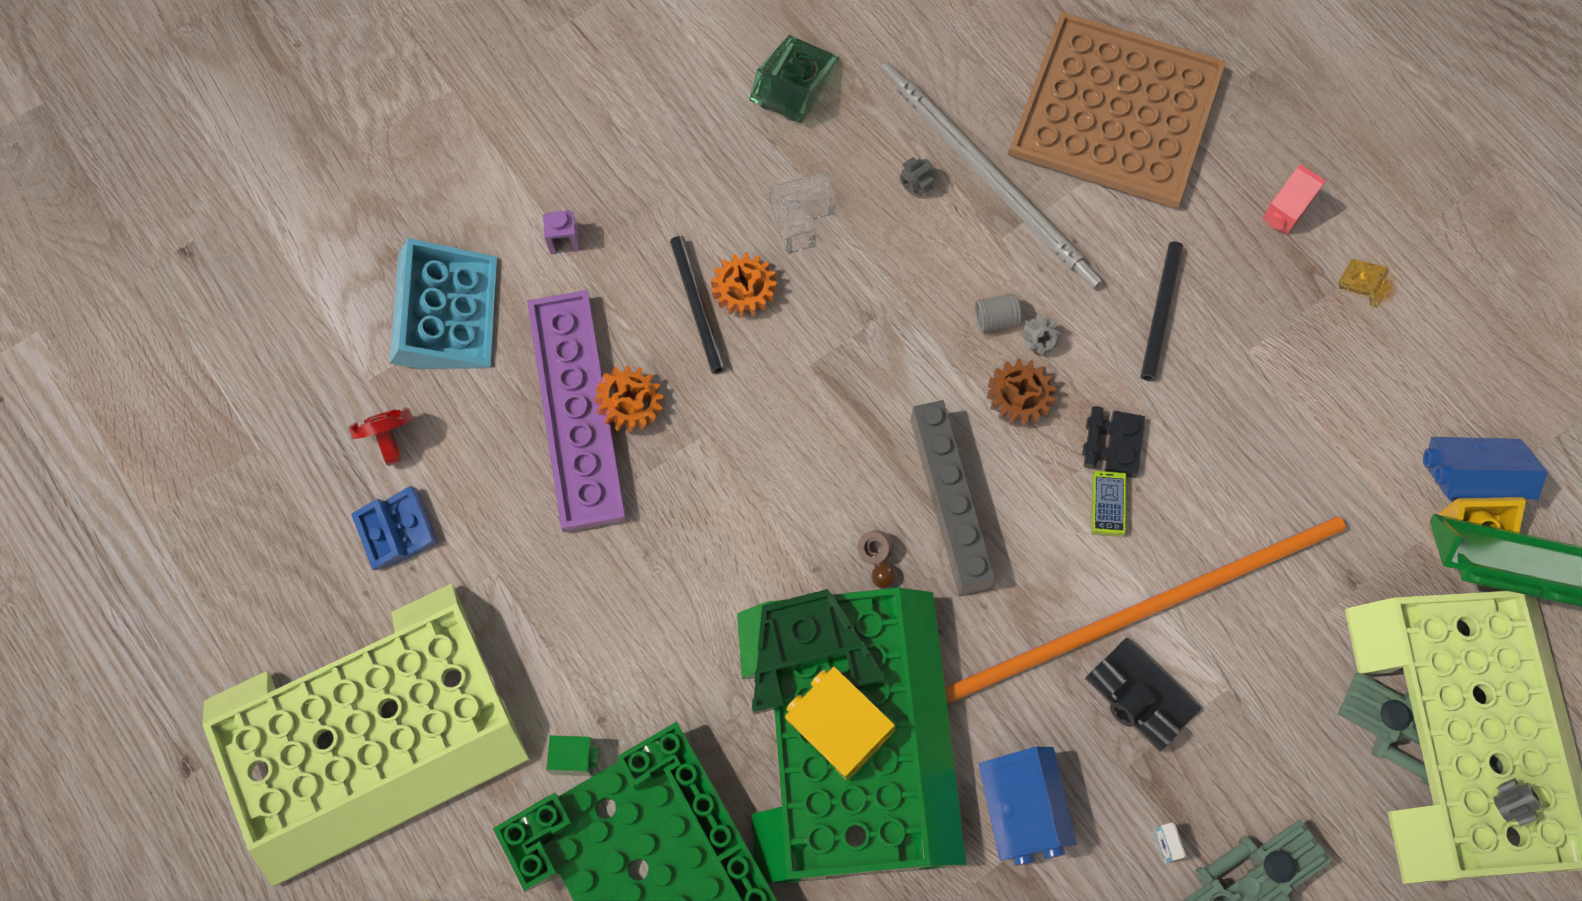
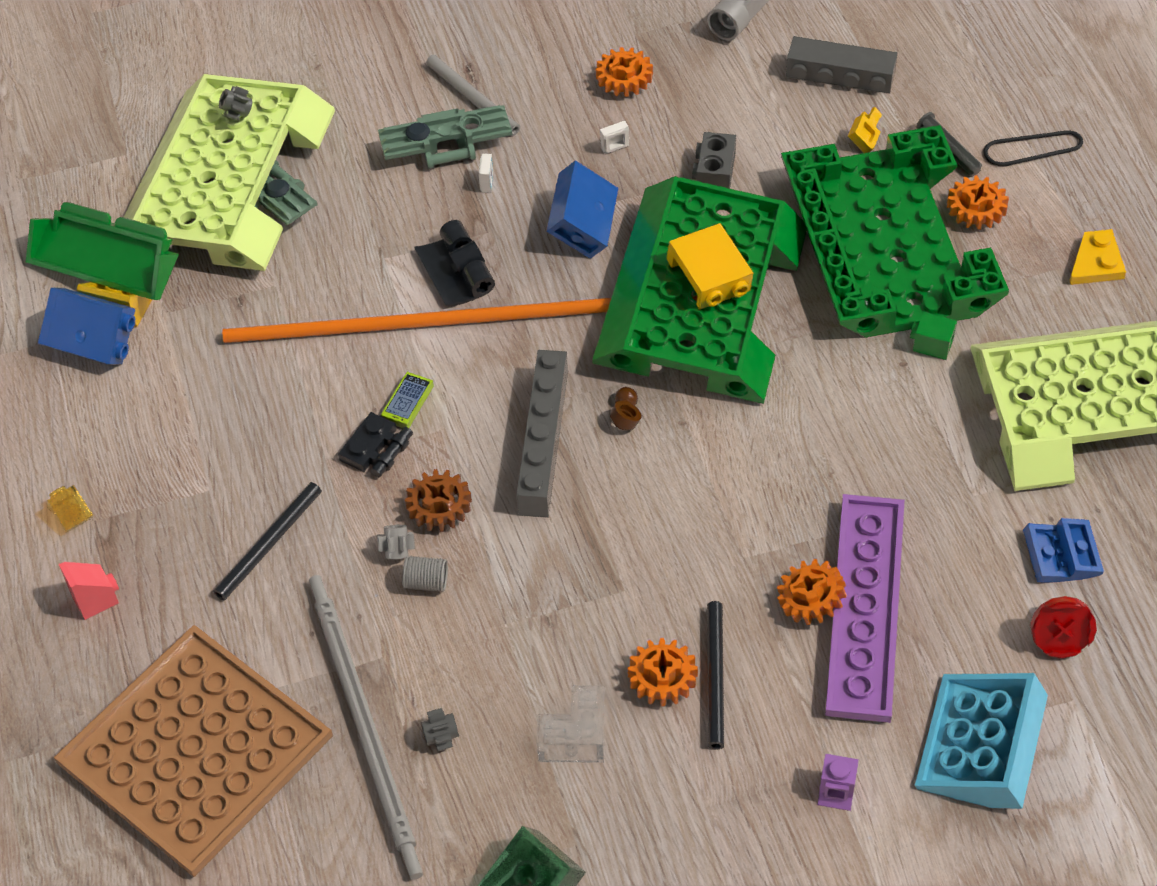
camera: 160 degrees left, 15 degrees down
dark green wing [752,589,885,715] -> none

